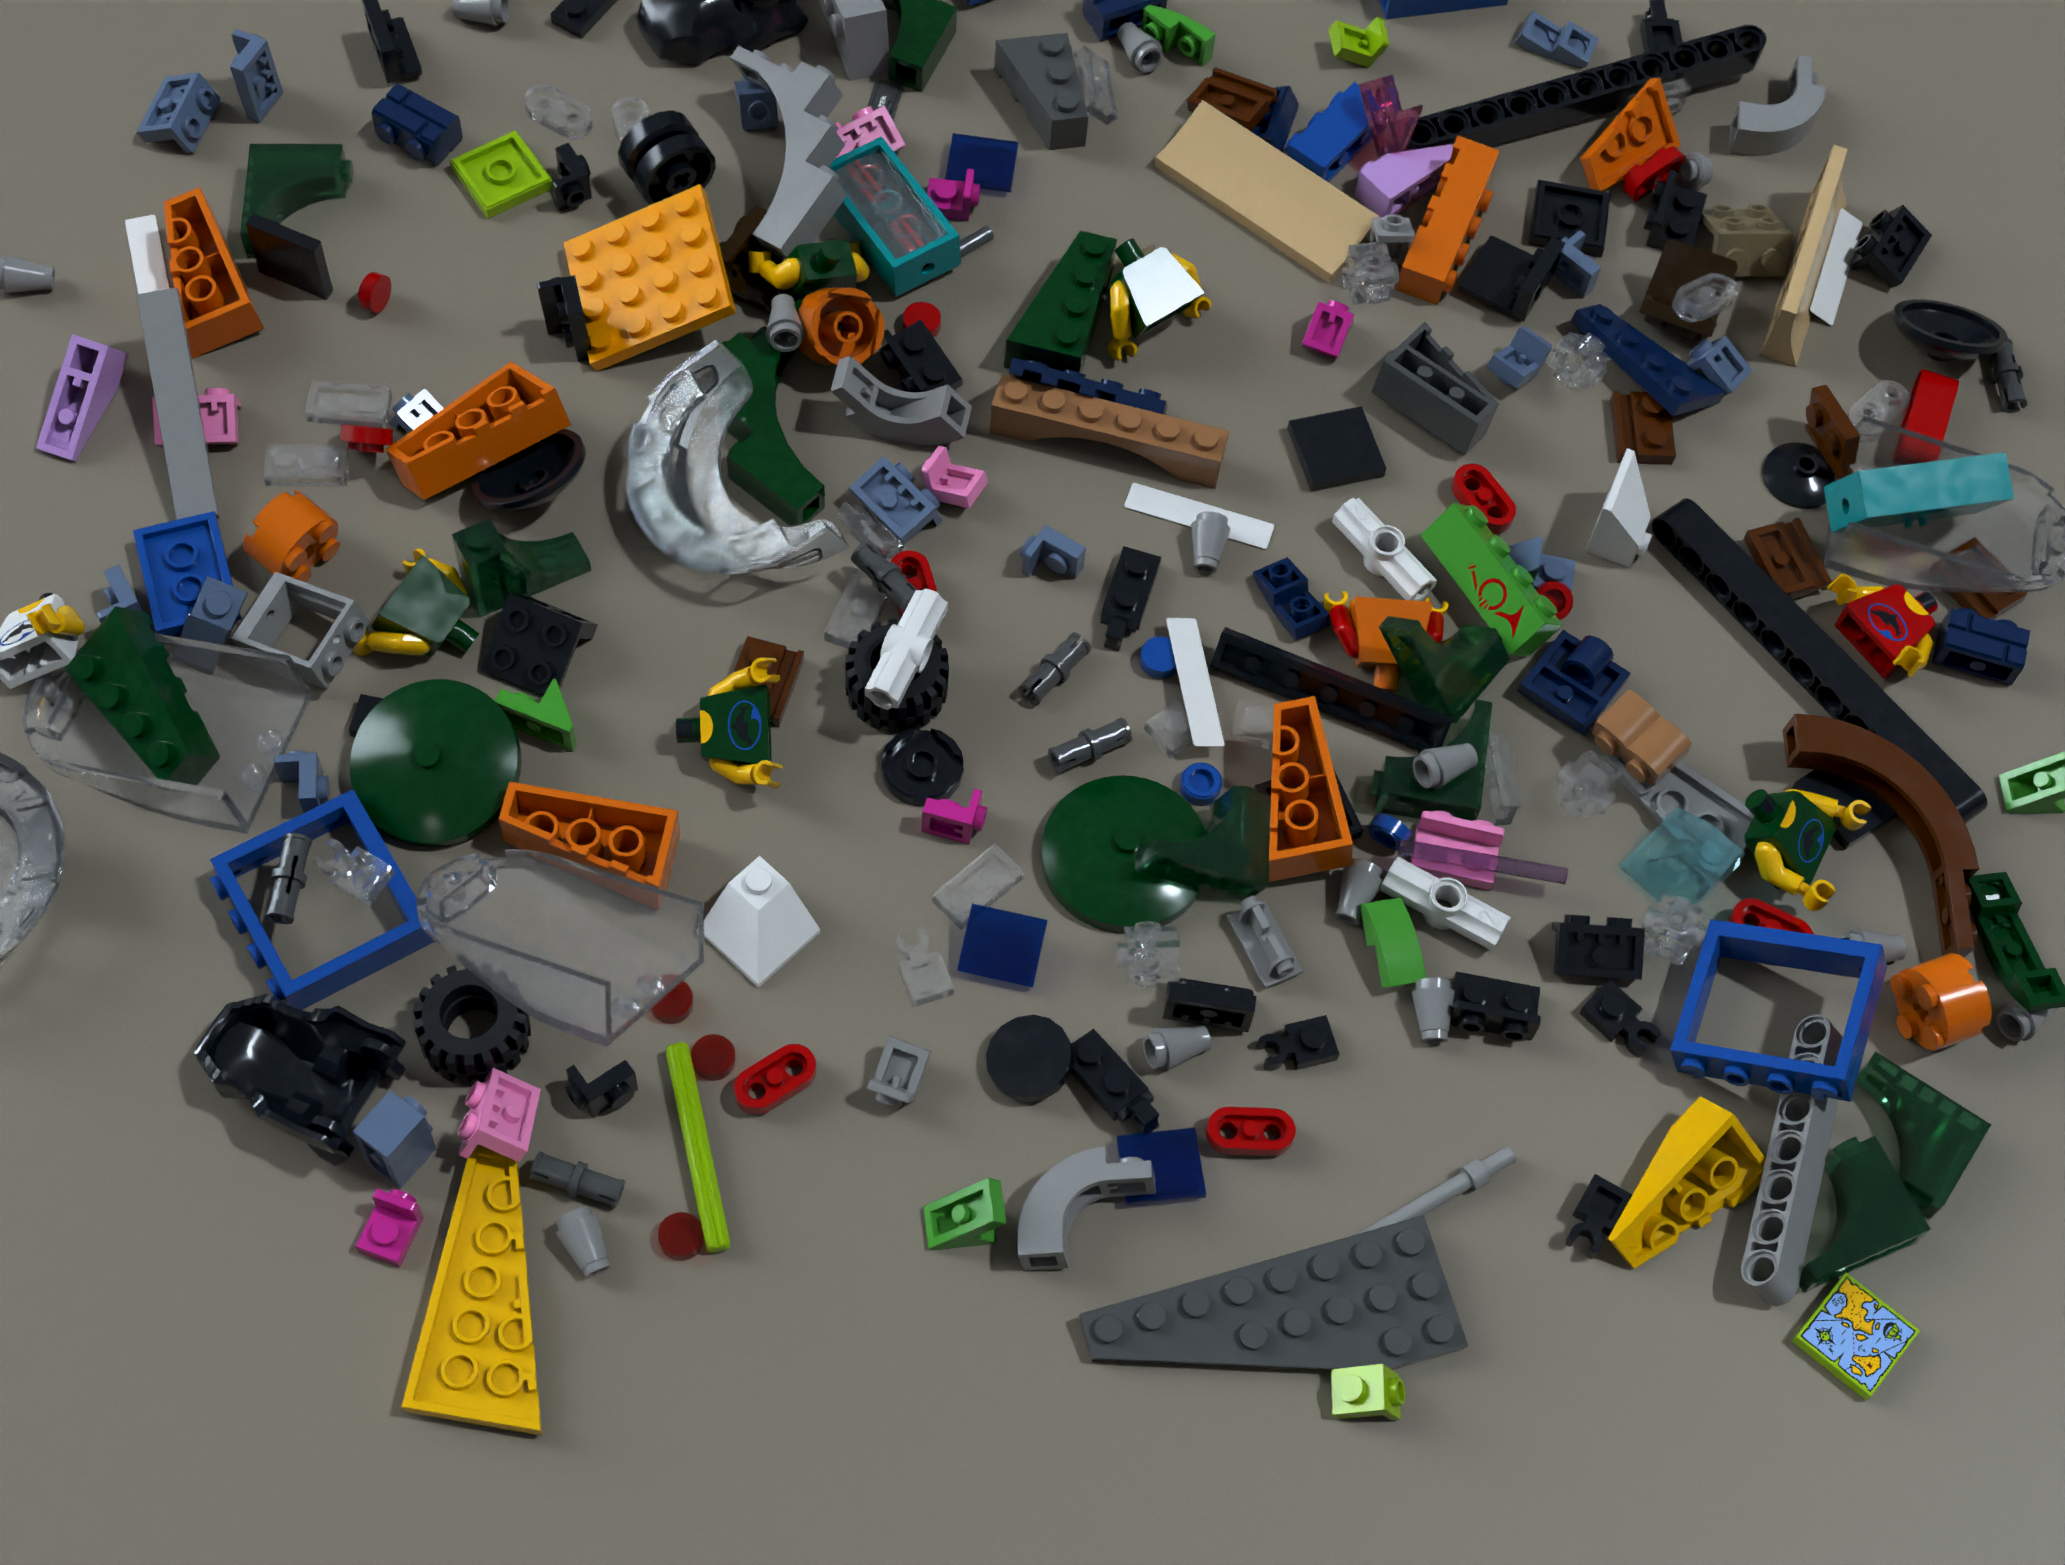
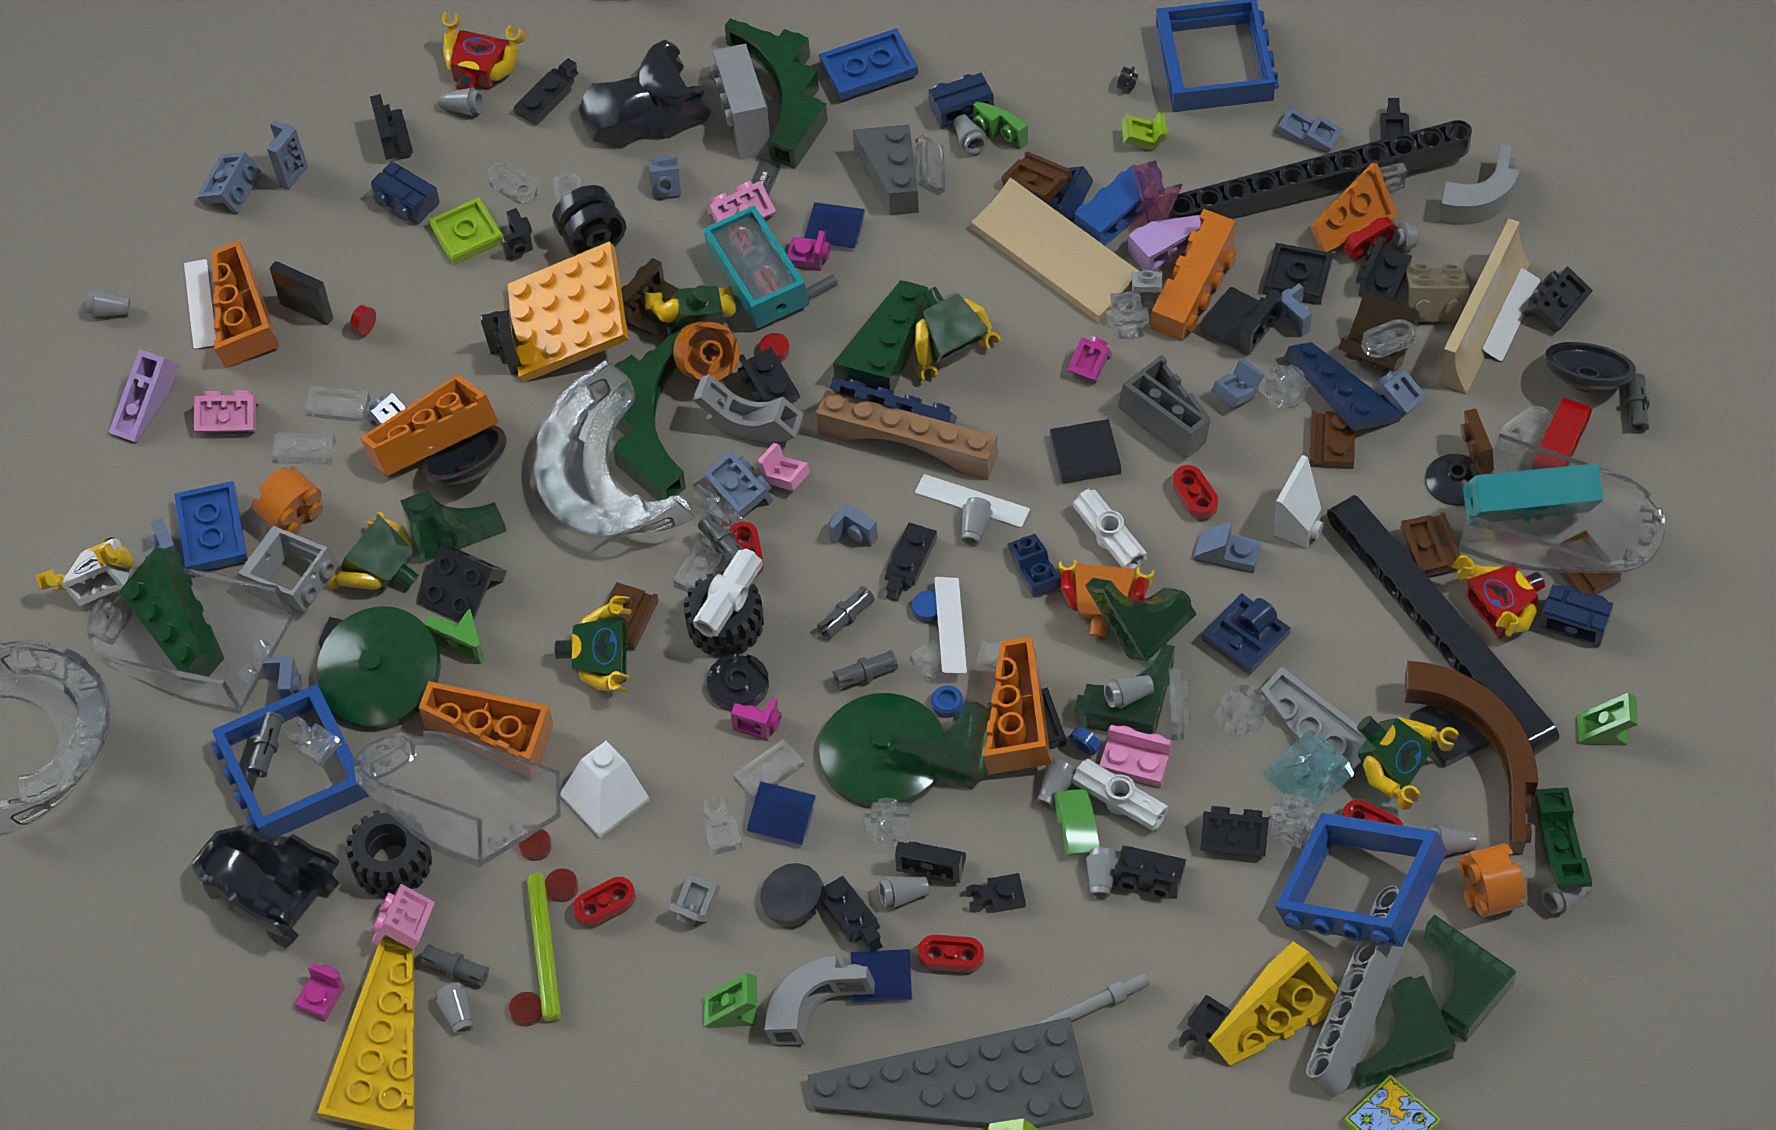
camera: 15 degrees right, 5 degrees down
light grey tile [137,287,220,520] -> none
sand blue slope [175,576,248,669] -> none
clear green arch [240,144,353,258] -> none
red plate [340,424,394,453] -> none
sand blue brick [352,1090,437,1189] -> none
black bracket [565,1059,638,1119] -> none
light grey arch [730,46,847,262] -> none
light grey cone [766,294,805,352] -> none
black tile [1210,627,1454,751] -> none
light grey hinge [1227,896,1303,988] -> none
clear purple bar [1398,839,1568,884] -> none
bright green brick [1421,503,1563,657] -> none
red tile [1535,581,1573,620] -> none
black plate [1579,980,1661,1058] -> none
medium nougat brick [1592,689,1692,786] -> none

